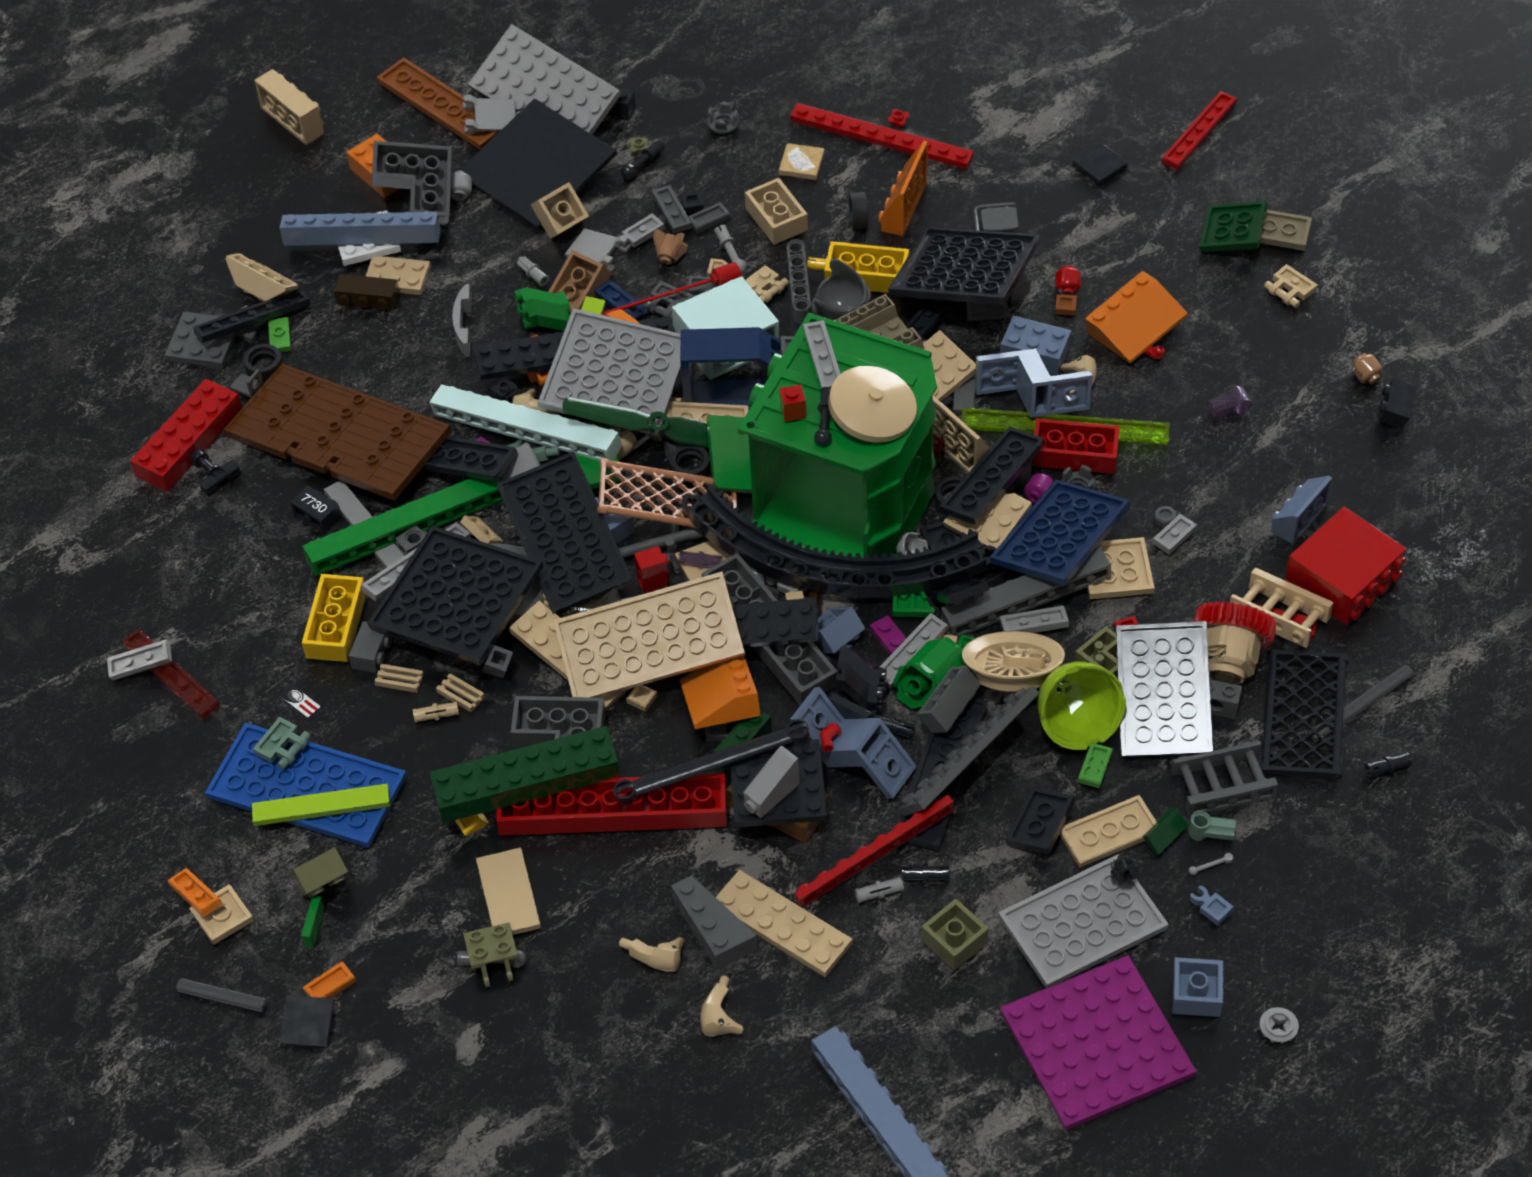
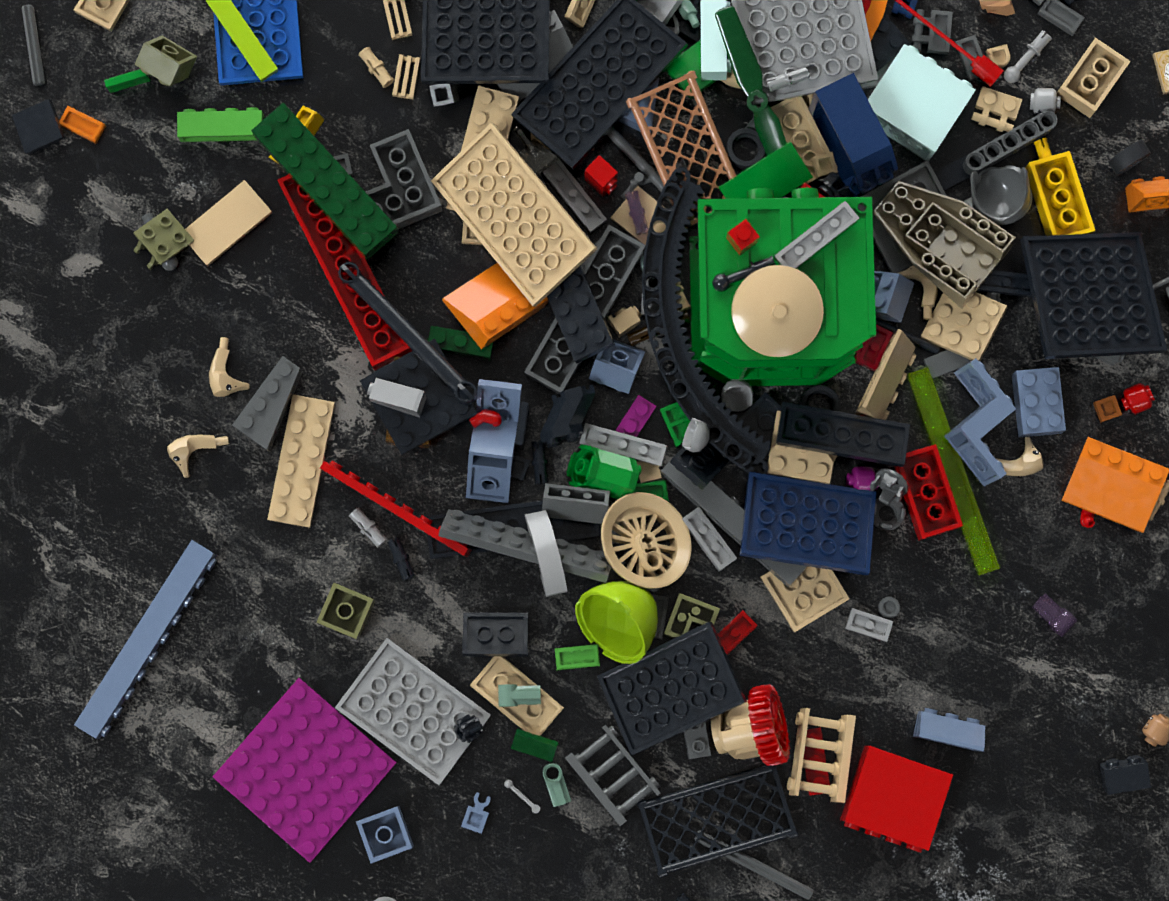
camera: 60 degrees right, 30 degrees up
none -> bright green brick [177,107,265,142]
none -> sand green piece [498,684,541,707]
none -> light grey slope [525,510,567,597]
none -> light grey hair [682,418,710,452]
none -> light grey axle [766,68,810,92]
none -> tan tile [811,152,838,178]
none -> dark grey piece [870,469,909,504]
none -> light grey head [1030,88,1061,115]

